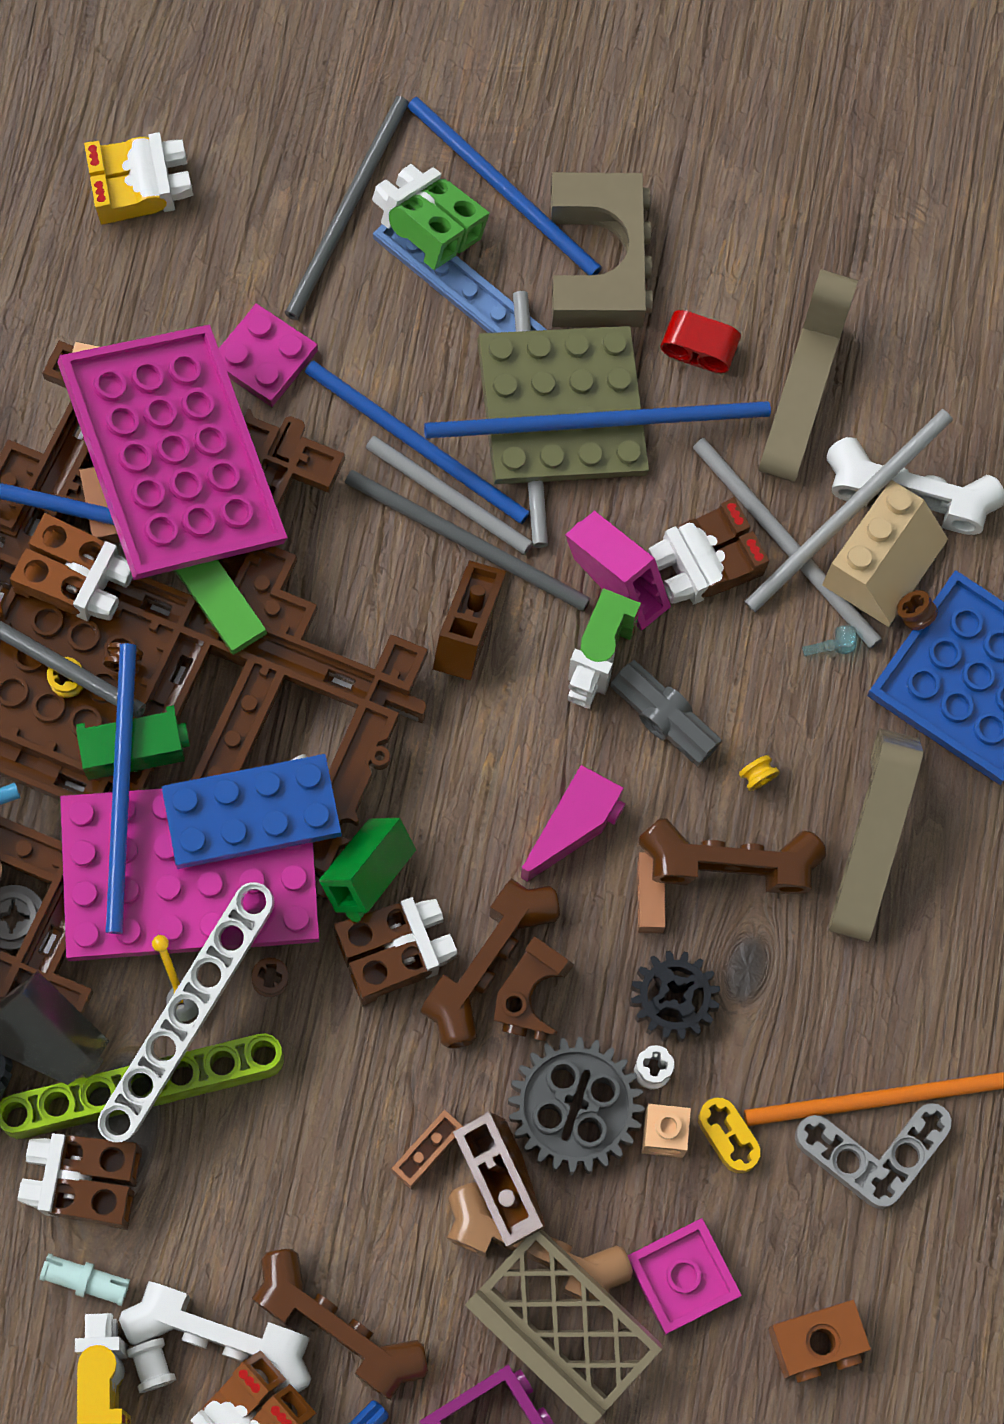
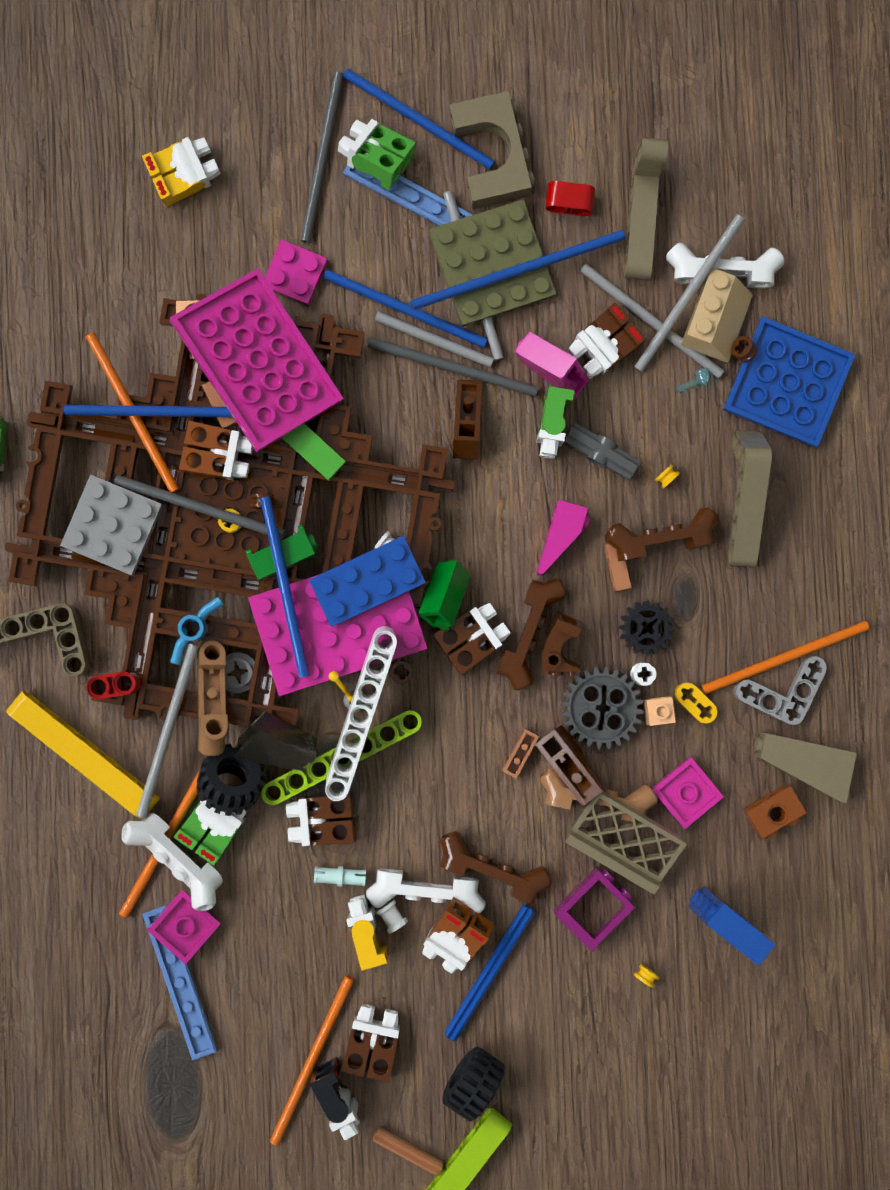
camera: 10 degrees left, 15 degrees up
none -> dark tan slope [753,732,857,803]

